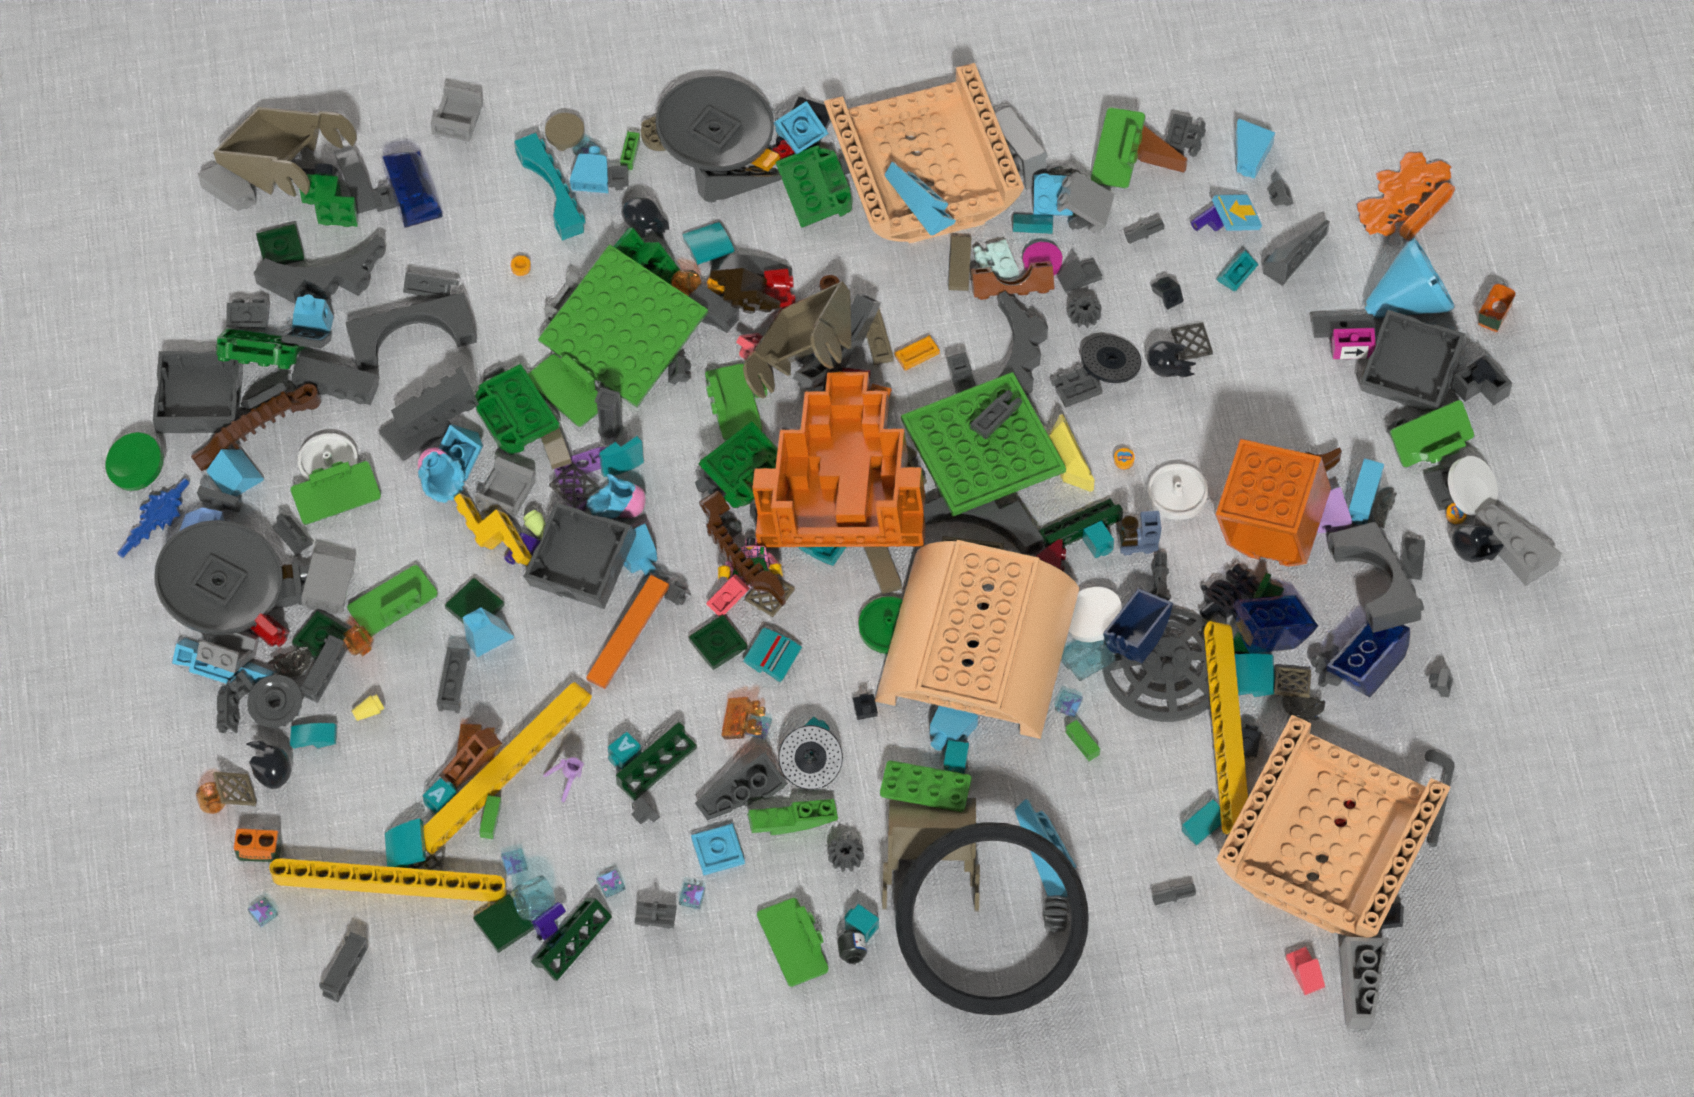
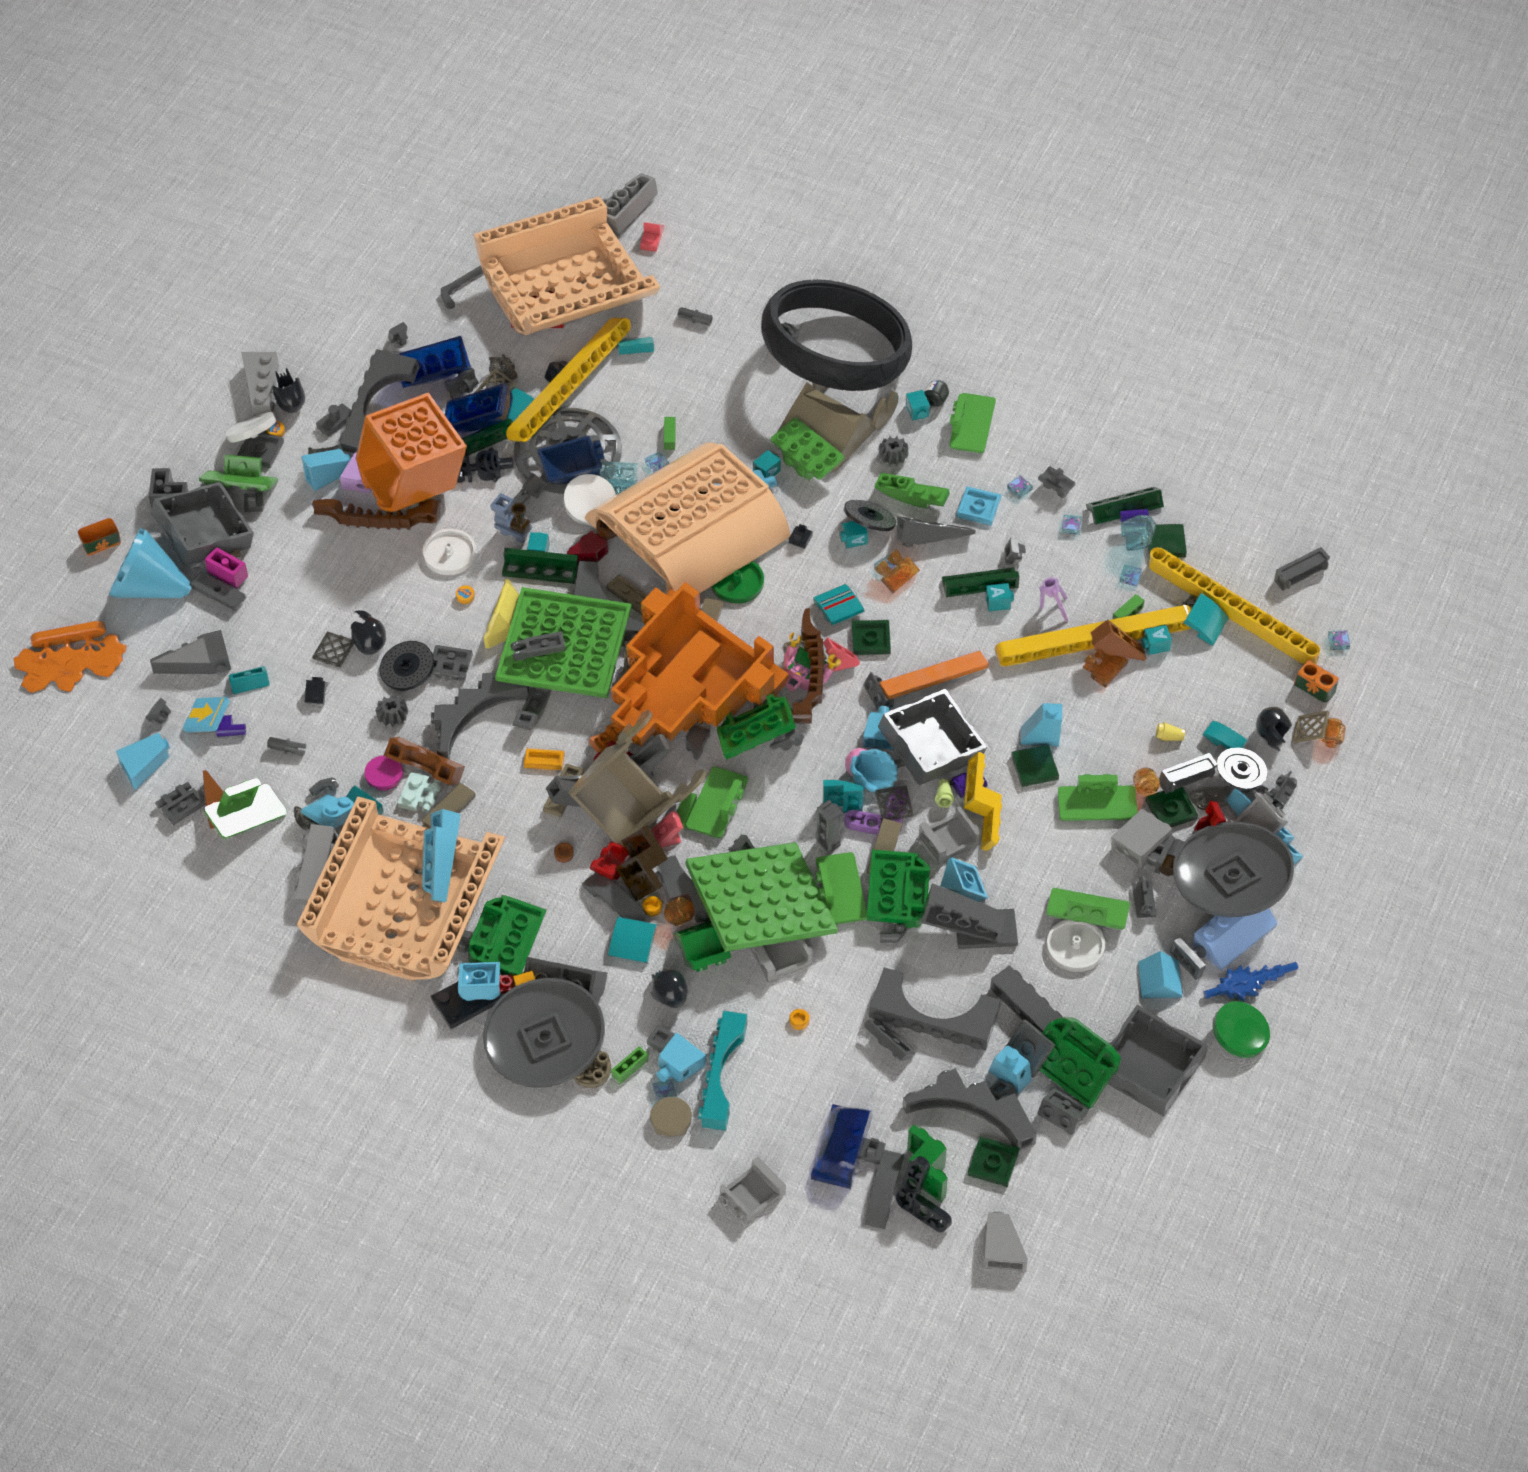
camera: 145 degrees left, 5 degrees down
reddish brown piece [191,384,321,471] -> none
dark tan piece [213,107,357,197] -> none
dark grey tile [240,383,286,410] -> none
medium azure hair [418,448,465,503] -> none
dark grey container [437,647,470,713] -> none
medium azure wedge [1015,799,1076,897] -> none
light grey panel [1057,171,1115,234] -> none
dark grey slope [1057,258,1102,293] -> none
black tile [1472,357,1497,385] -> none

